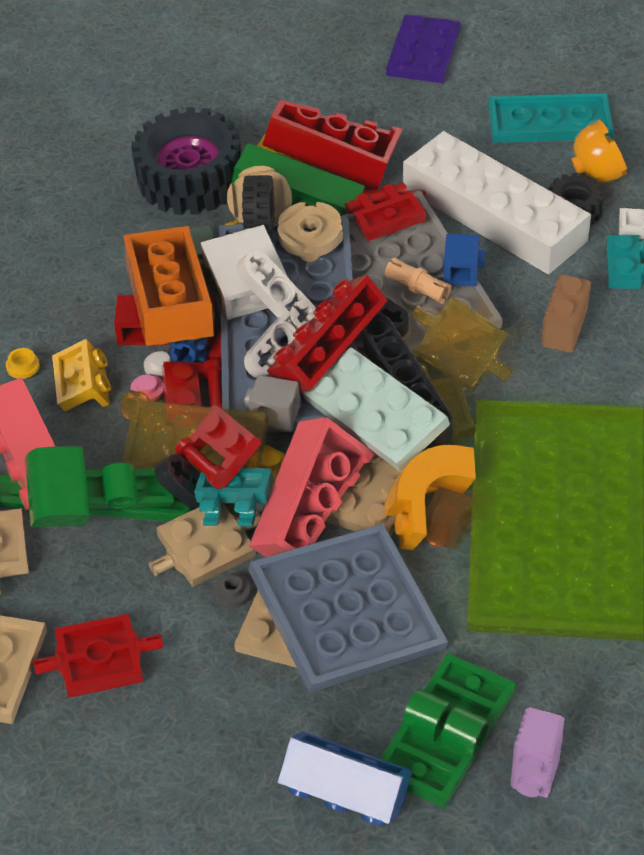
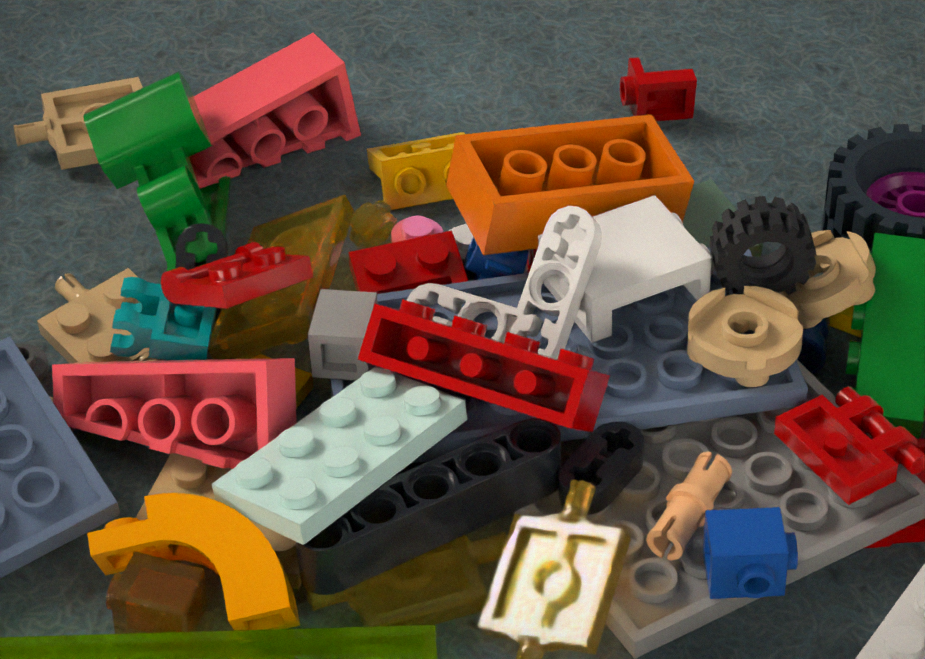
camera: 80 degrees right, 5 degrees down
yellow plate [6,348,40,379] -> none
none -> red bracket [620,57,697,122]

